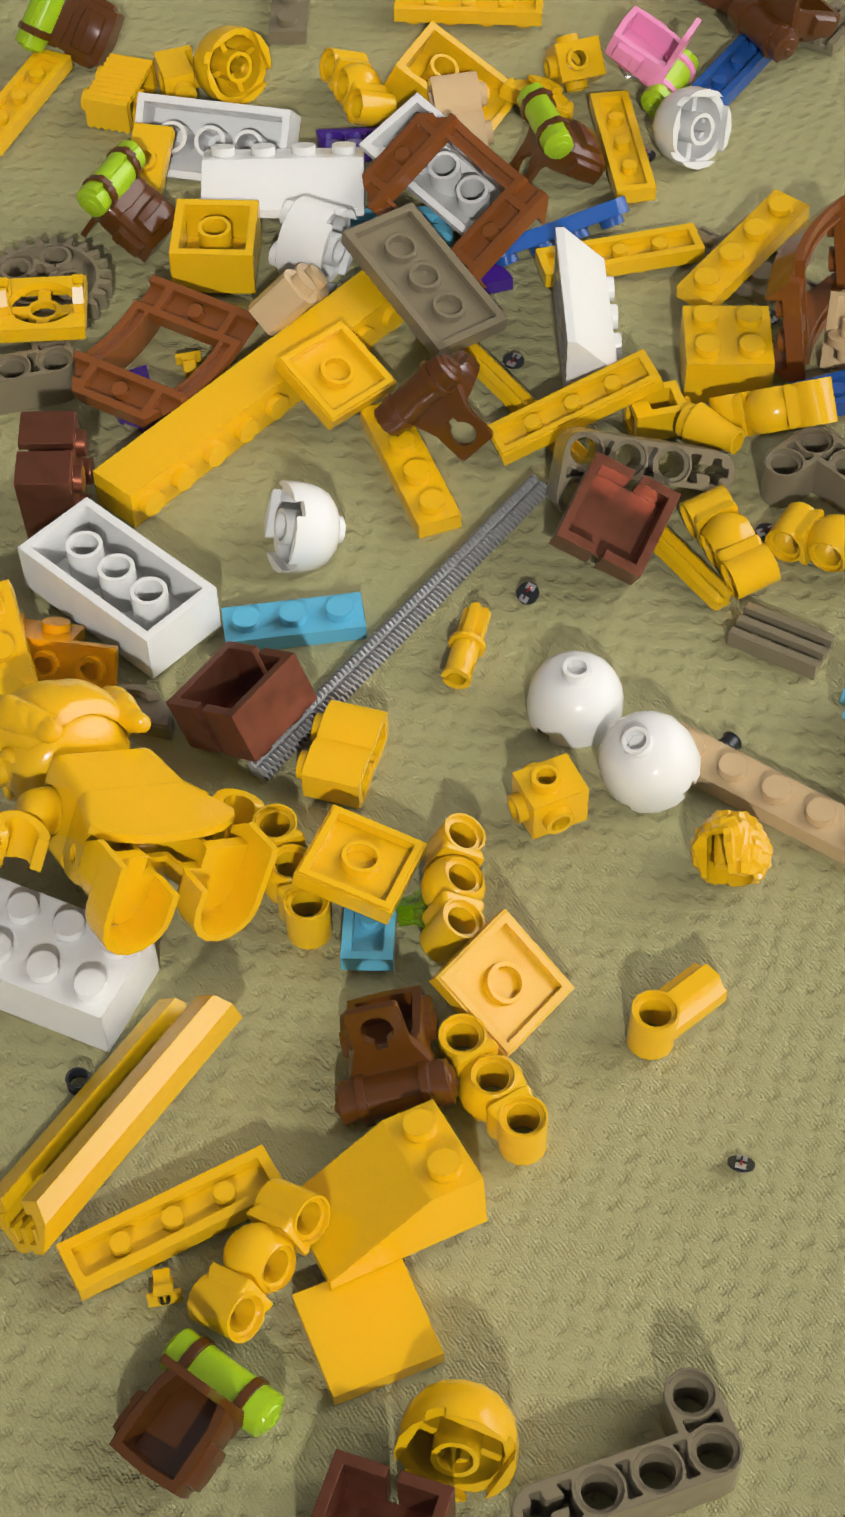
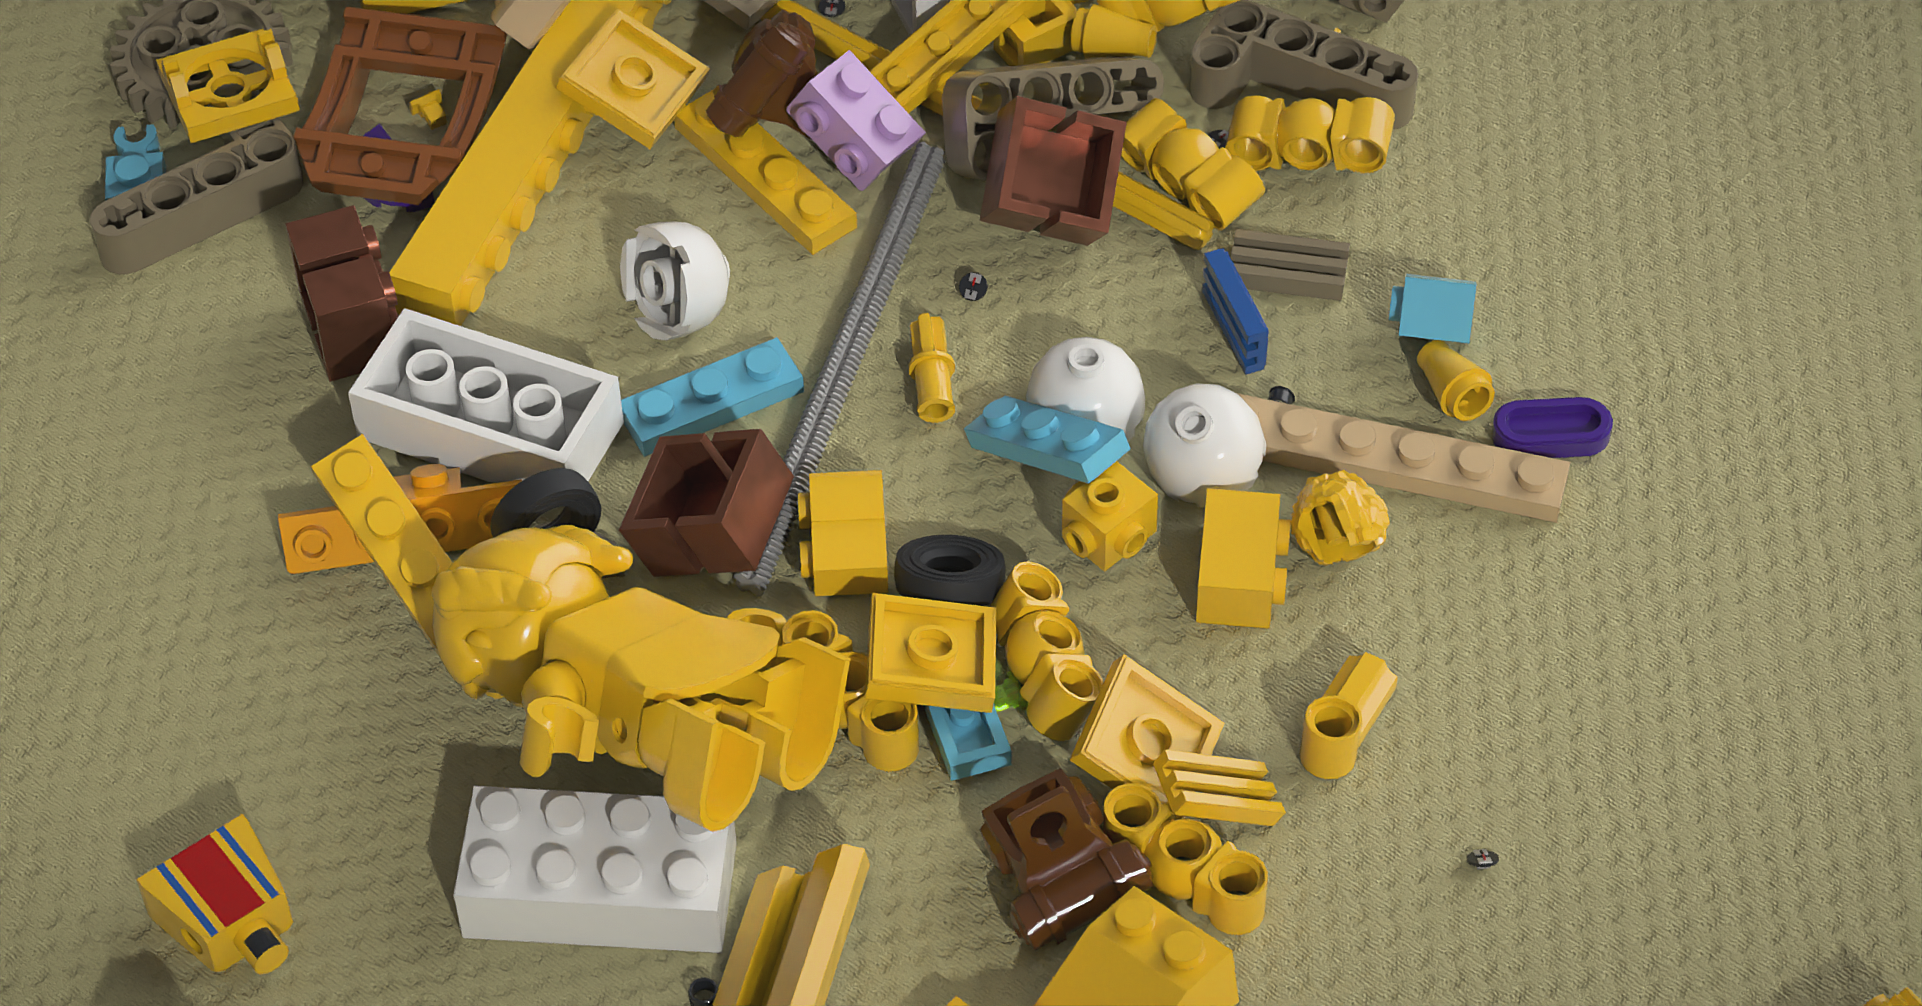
camera: 20 degrees left, 0 degrees up
none -> black tyre [490,468,602,538]
none -> lavender bracket [787,50,926,191]
none -> black tyre [894,535,1006,606]
none -> medium azure plate [964,395,1131,484]
none -> yellow tile [1153,749,1286,826]
none -> yellow brick [1196,488,1291,629]
none -> blue tile [1202,248,1269,375]

